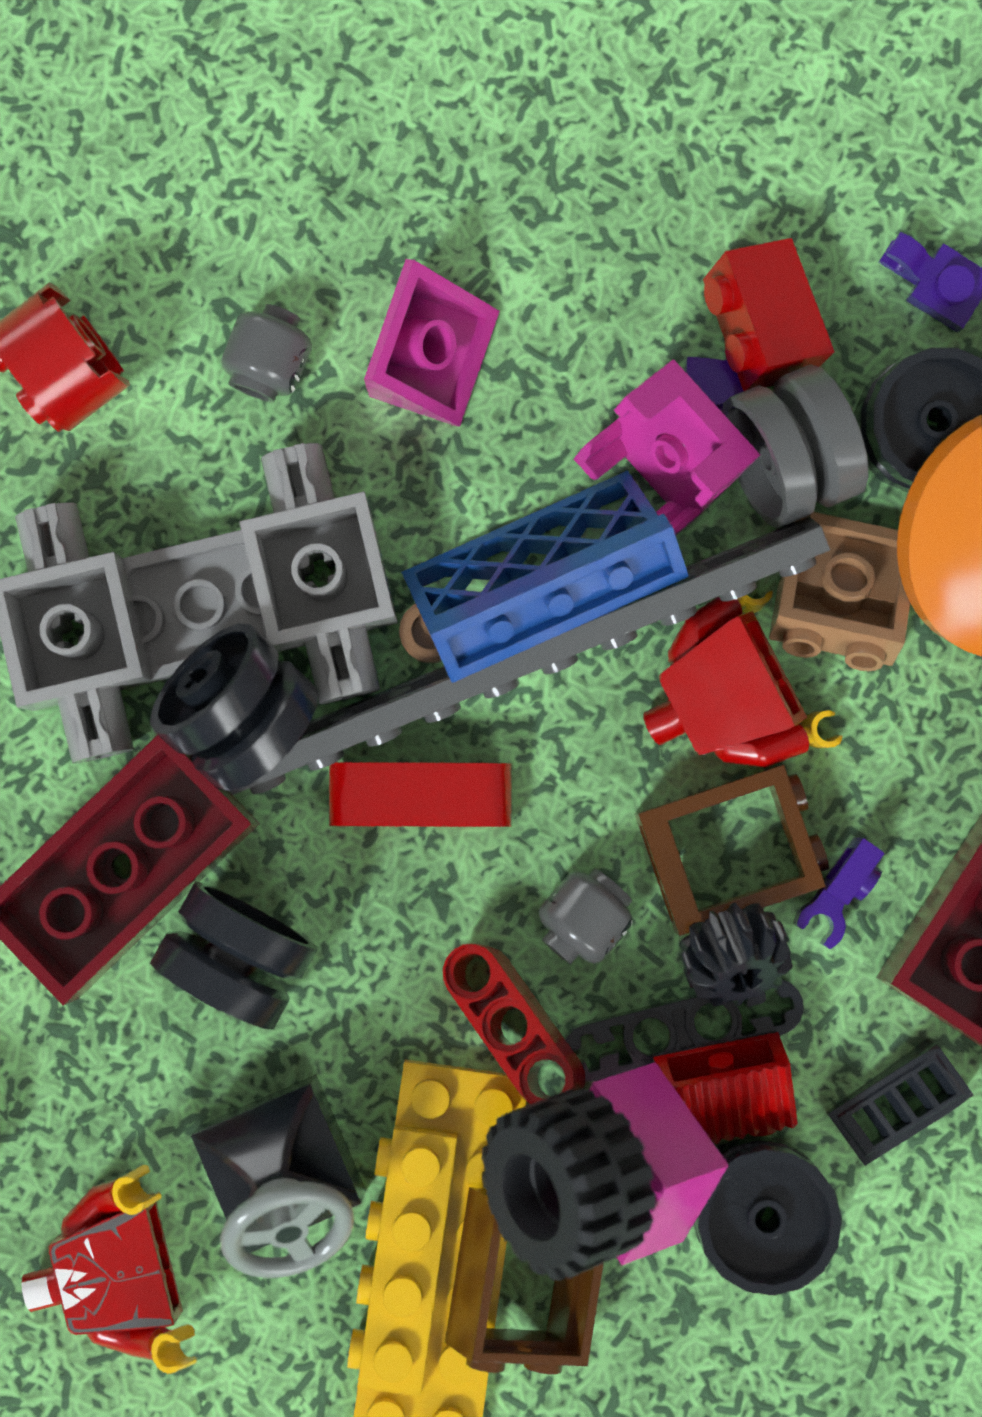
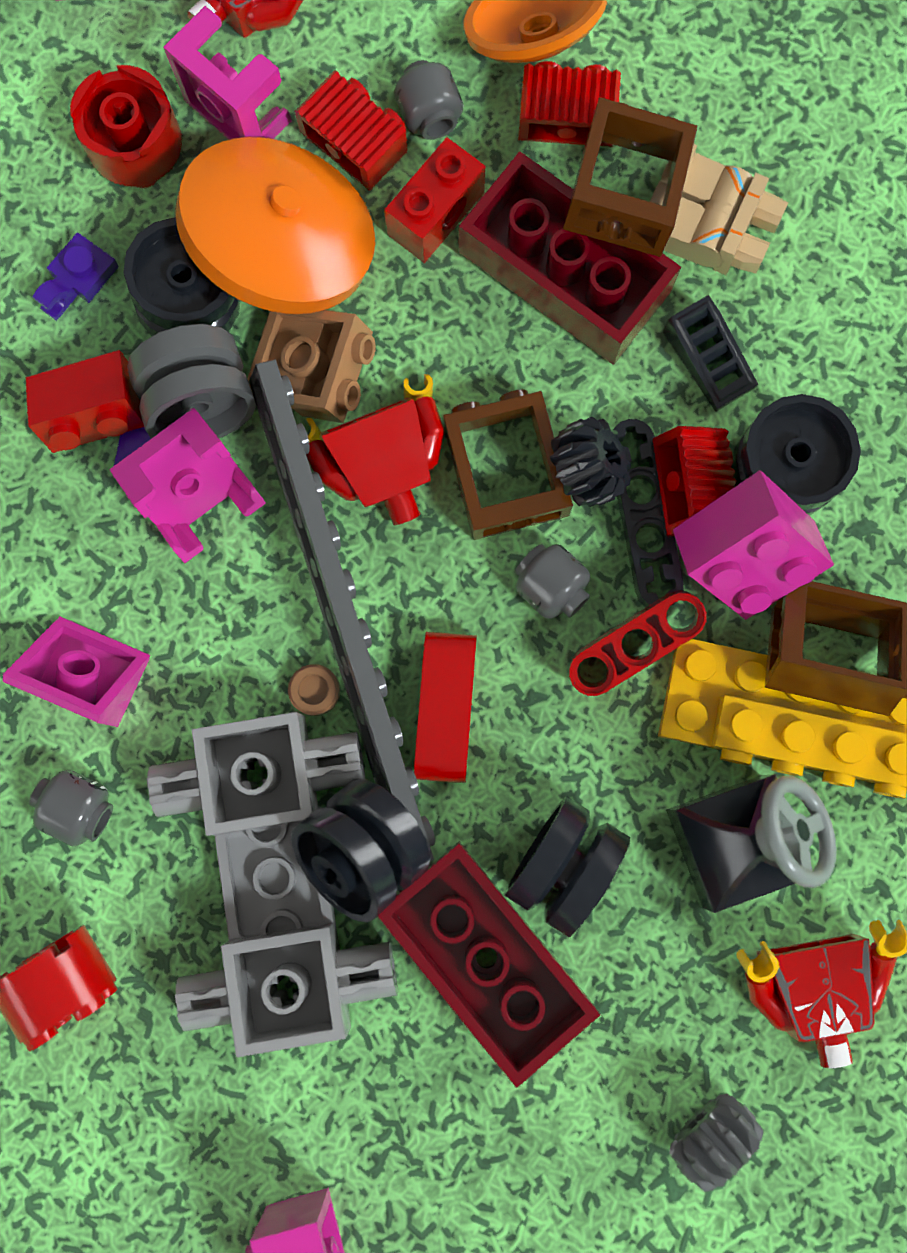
camera: 85 degrees left, 5 degrees down
blue fence [401,471,689,683] -> none
black tyre [482,1088,656,1280] -> none
dark purple plate [793,837,885,949] -> none

